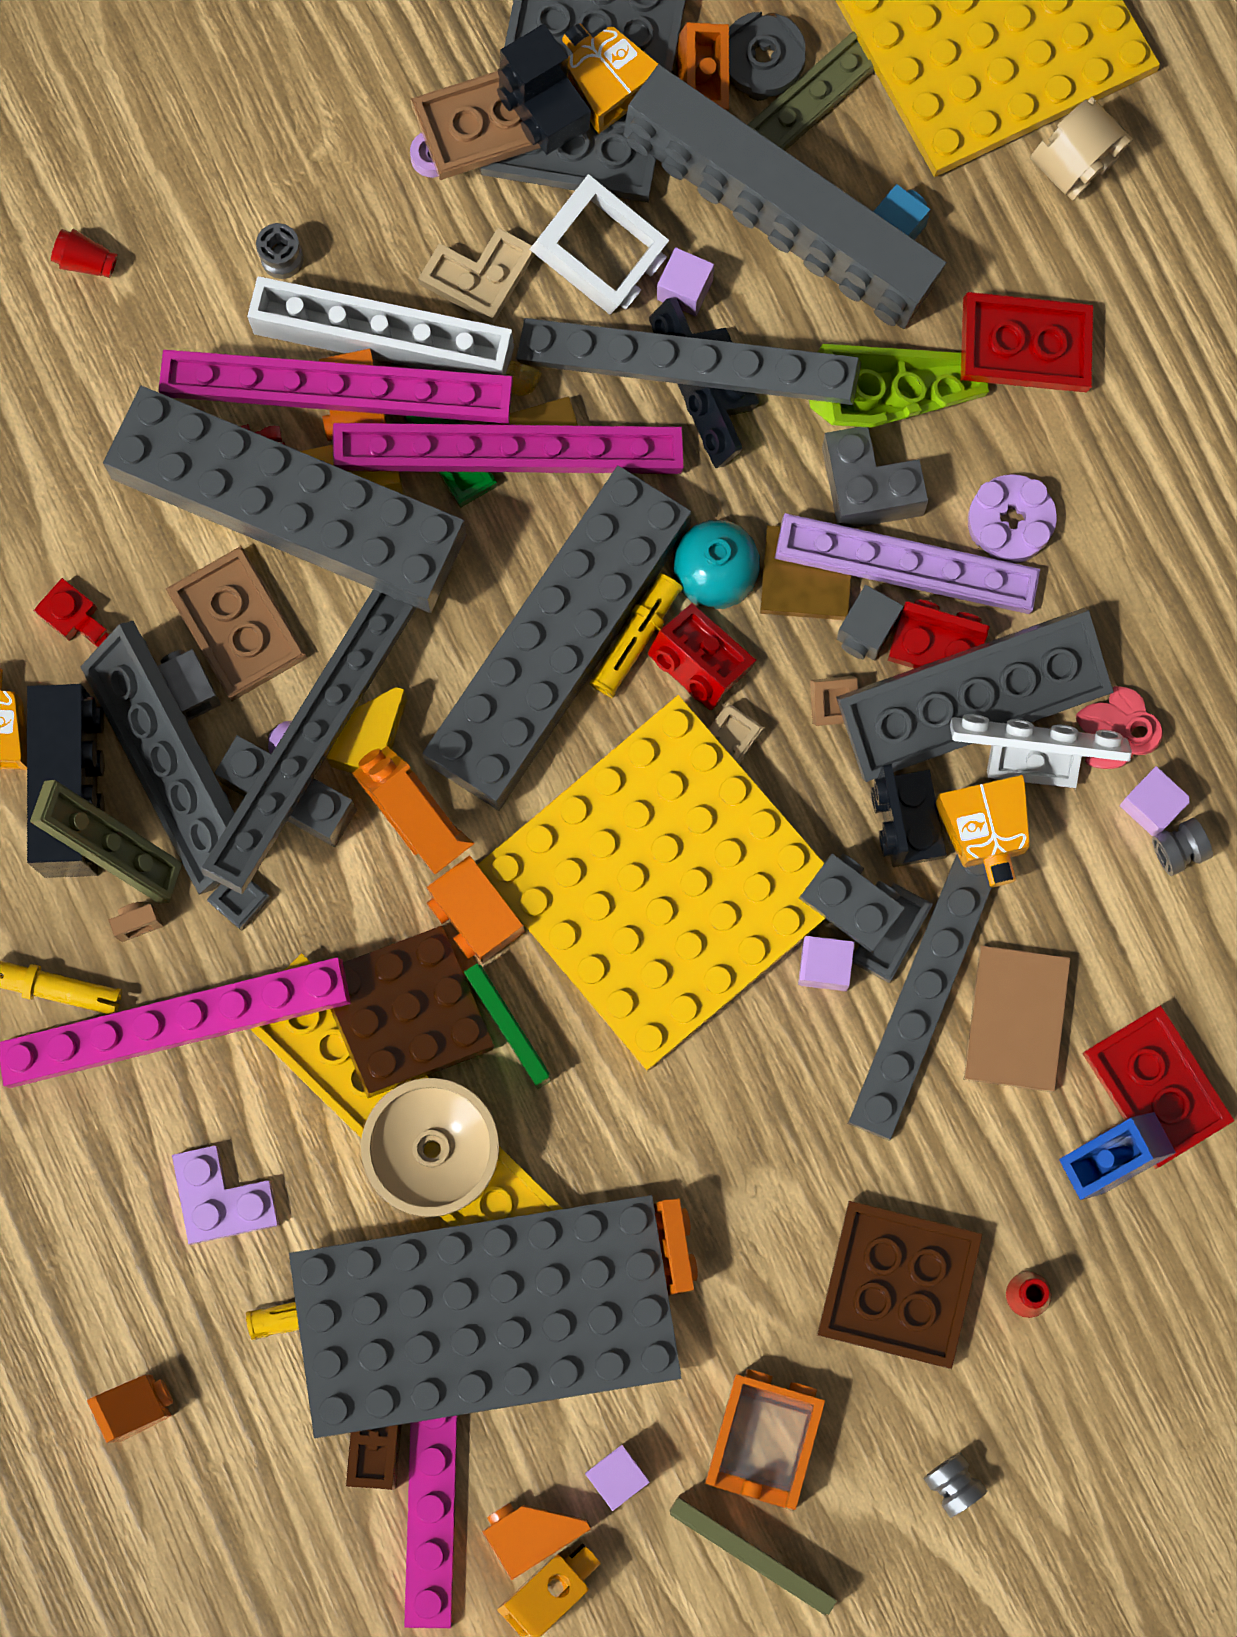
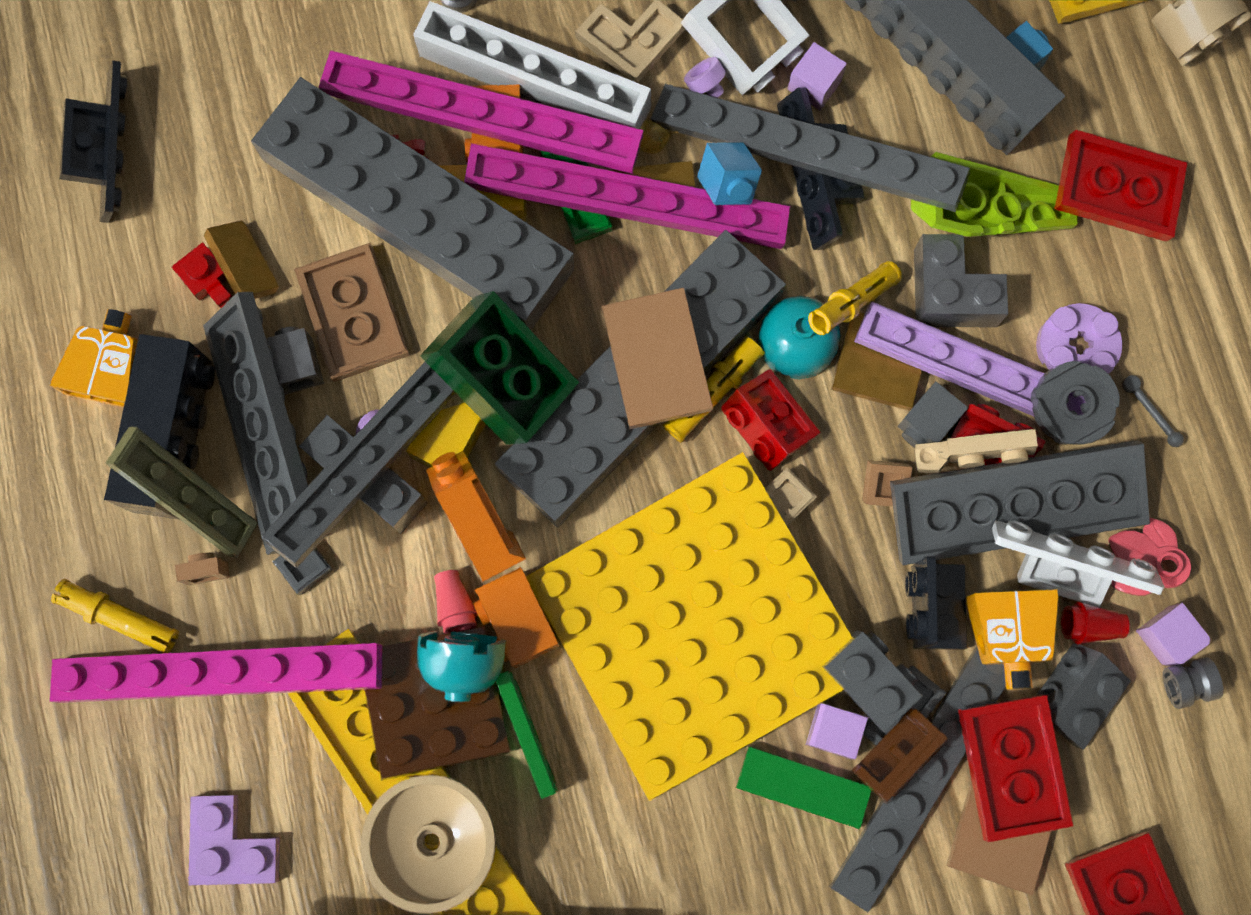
camera: 10 degrees right, 0 degrees up
none -> pearl gold tile [203,220,279,299]
none -> teal cylinder [417,632,506,702]
none -> dark green brick [420,291,579,445]
none -> coral cone [434,570,478,634]
none -> medium nougat tile [602,288,713,429]
none -> lavender tile [684,57,726,98]
none -> dark azure brick [697,142,762,205]
none -> green tile [735,747,871,829]
none -> yellow pin [808,261,902,335]
none -> reddish brown hinge [852,708,948,805]
none -> tan hinge [915,429,1038,473]
none -> red plate [958,695,1074,842]
none -> dark grey plate [1031,361,1120,445]
none -> dark grey bracket [1037,643,1131,750]
none -> red cone [1061,602,1130,644]
none -> dark grey hinge [1122,375,1184,447]

